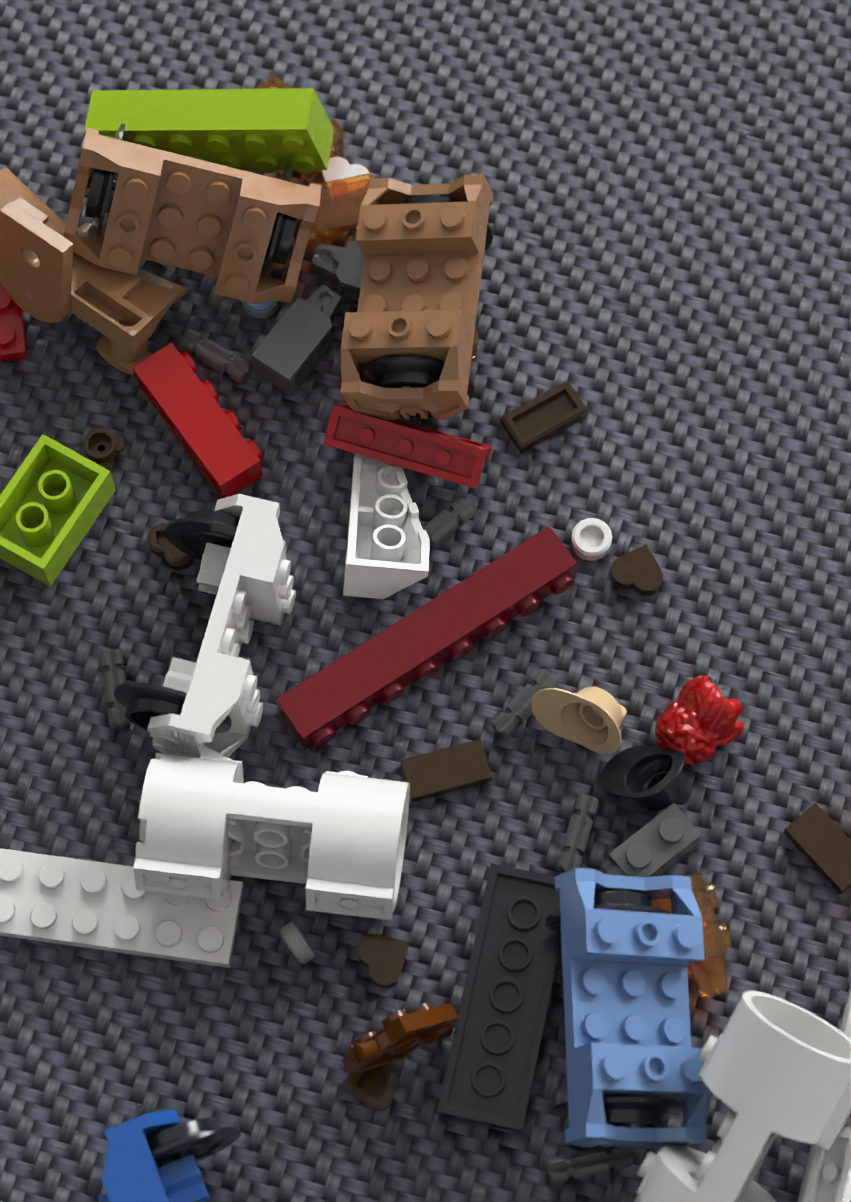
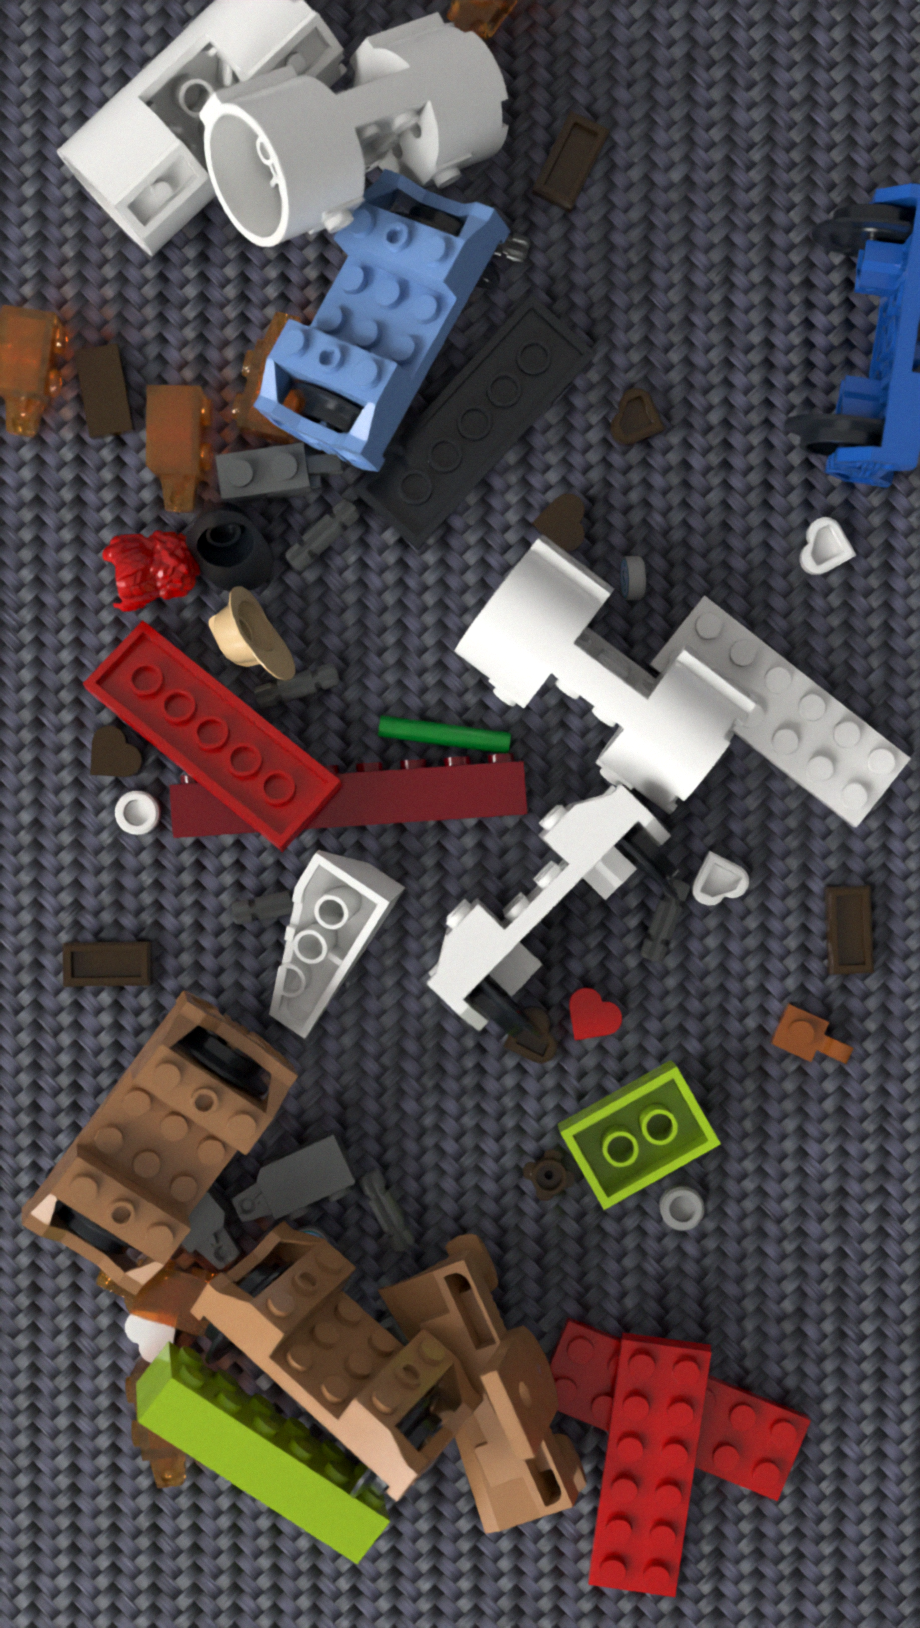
camera: 150 degrees left, 20 degrees up
red brick [132,342,264,499] -> none
red fence [323,403,493,489] -> none
reddish brown plate [342,1002,459,1075] -> none
dark brown tile [401,739,492,802] -> none
none -> red plate [83,620,342,852]
none -> clear orange hinge [146,385,213,513]
none -> green piece [378,715,511,754]
none -> red tile [569,987,622,1041]
none -> white tile [691,851,749,905]
none -> white tile [800,517,856,575]

